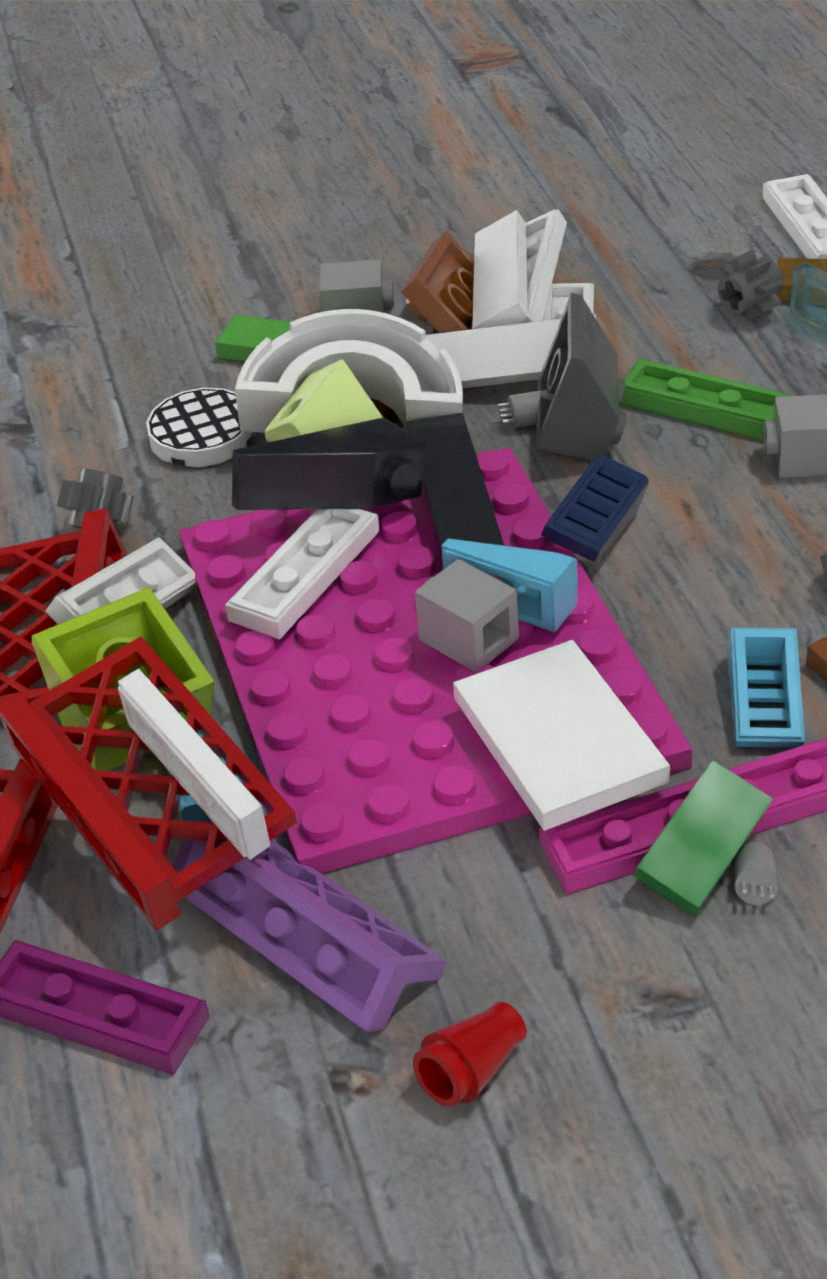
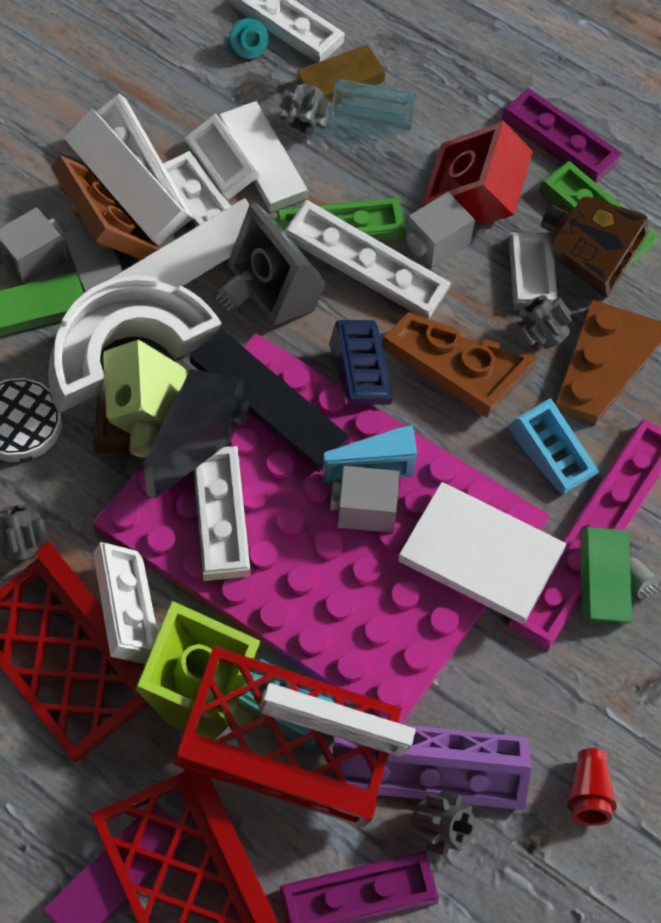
camera: 45 degrees left, 20 degrees up
none -> white tile [184,113,260,200]
none -> white tile [220,101,308,212]
none -> teal plate [224,18,268,59]
none -> white tile [285,199,451,319]
none -> dark orange wing [382,312,538,418]
none -> dark grey gear [413,789,475,856]

